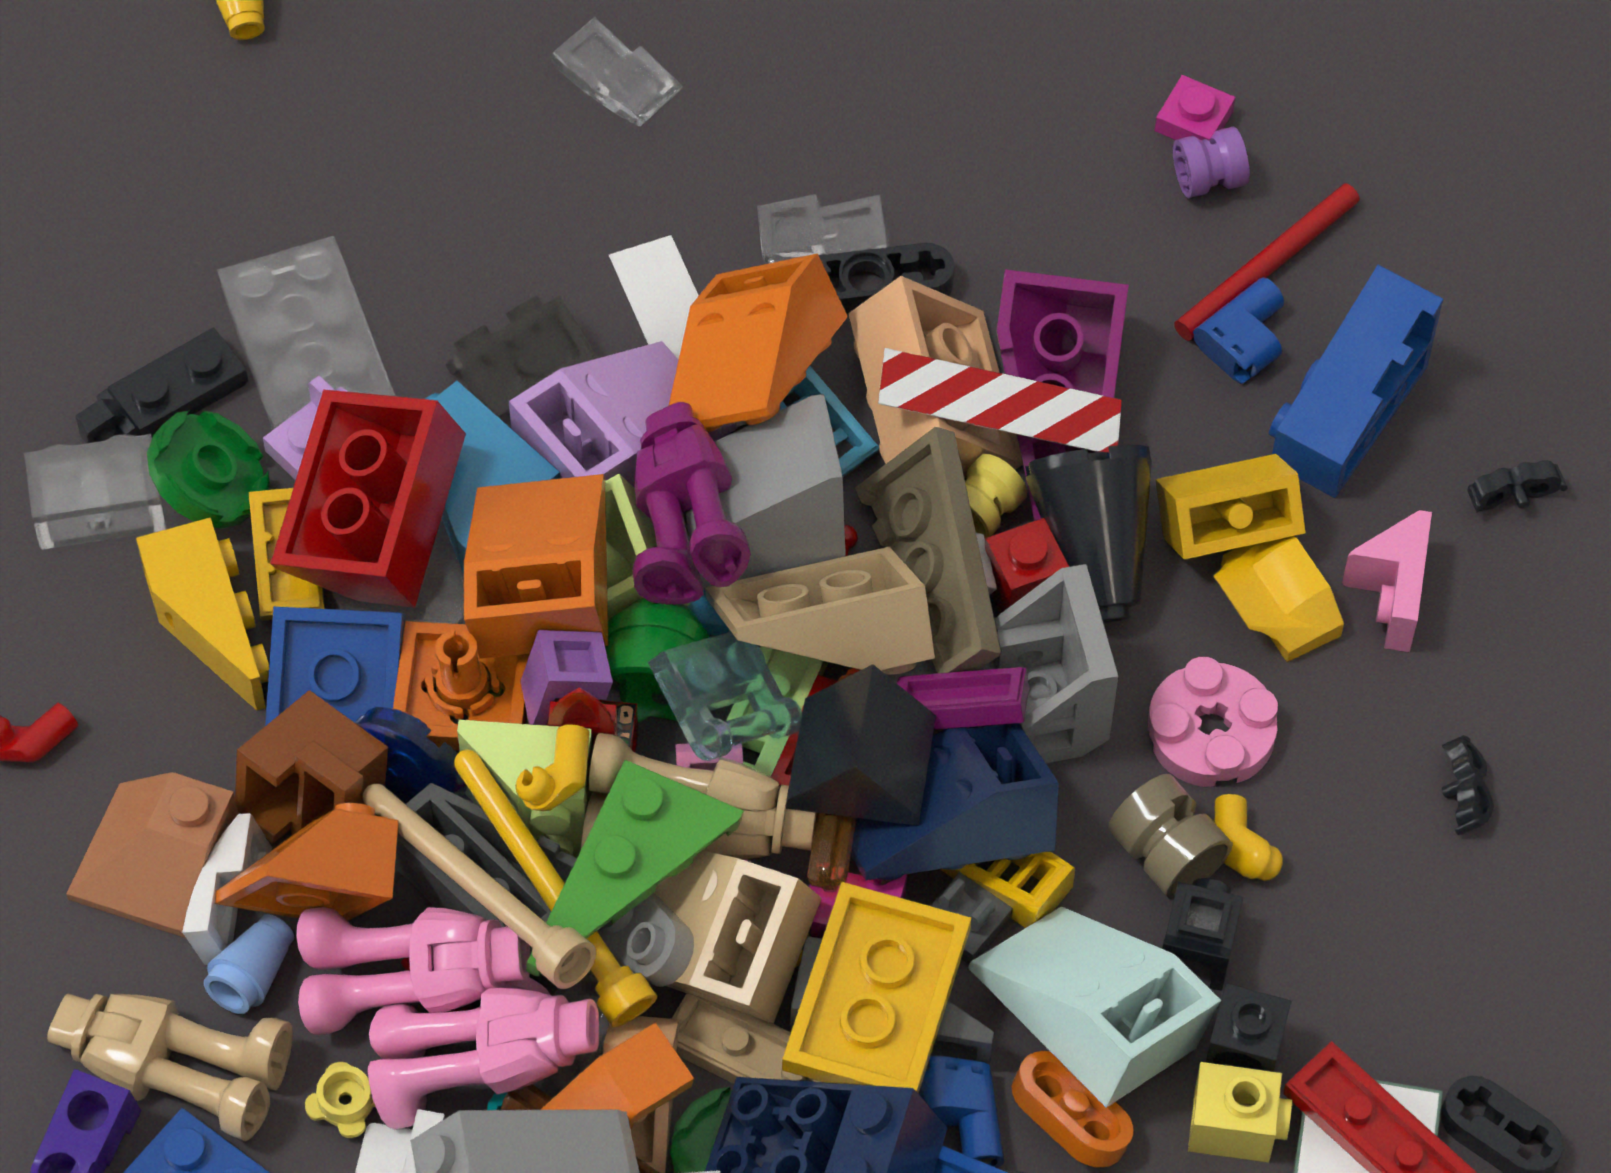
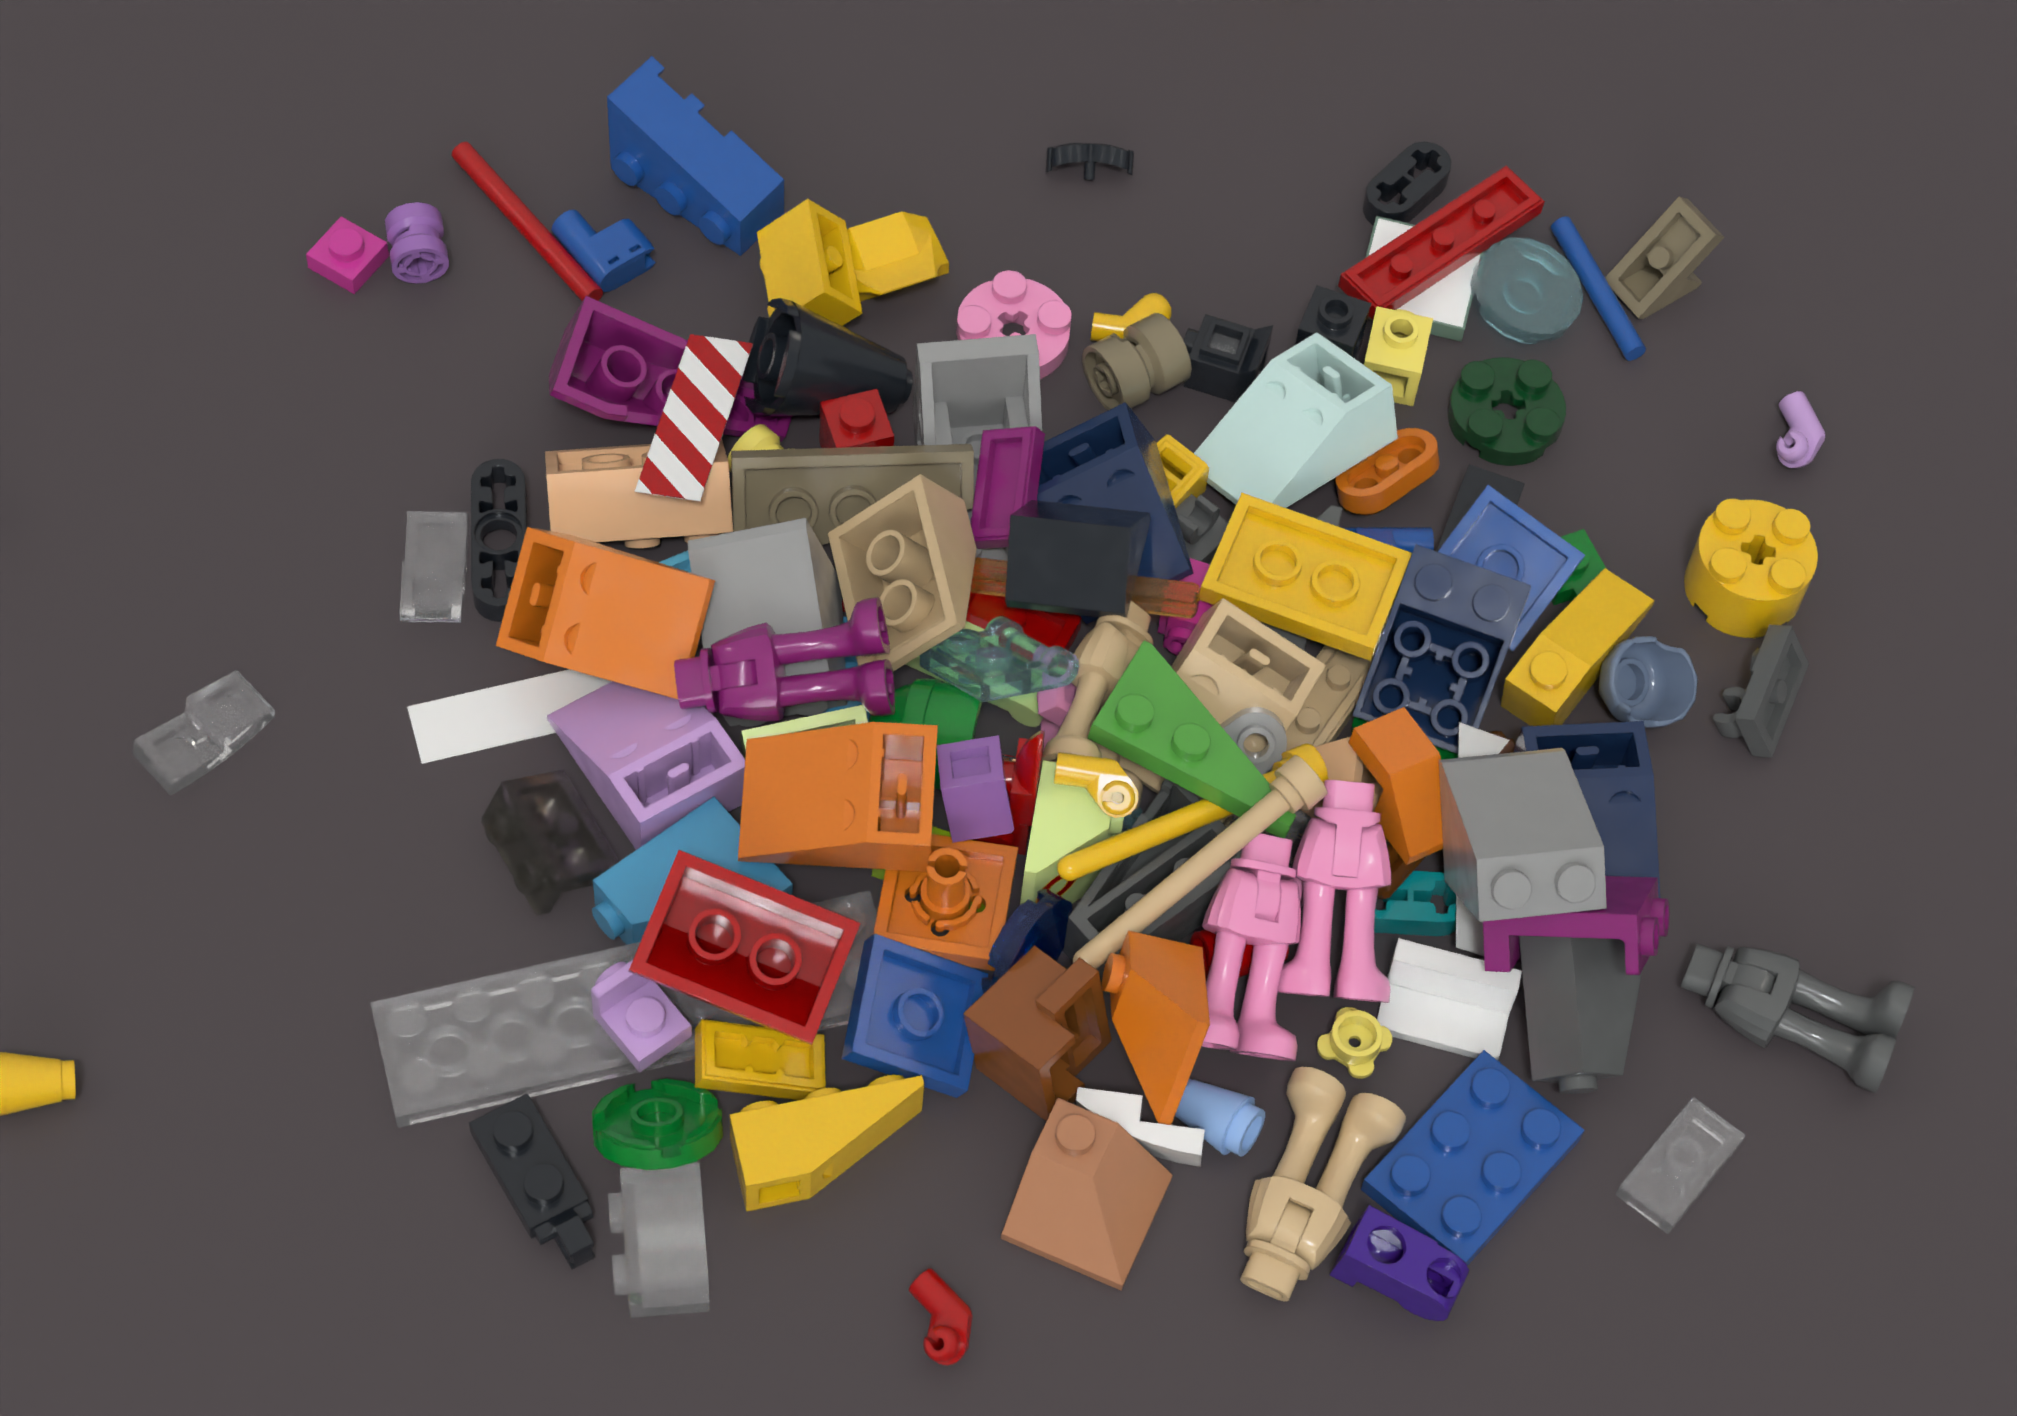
camera: 90 degrees left, 0 degrees up
bright pink slope [1342,510,1432,652] -> none
black piece [1467,460,1568,513] -> none

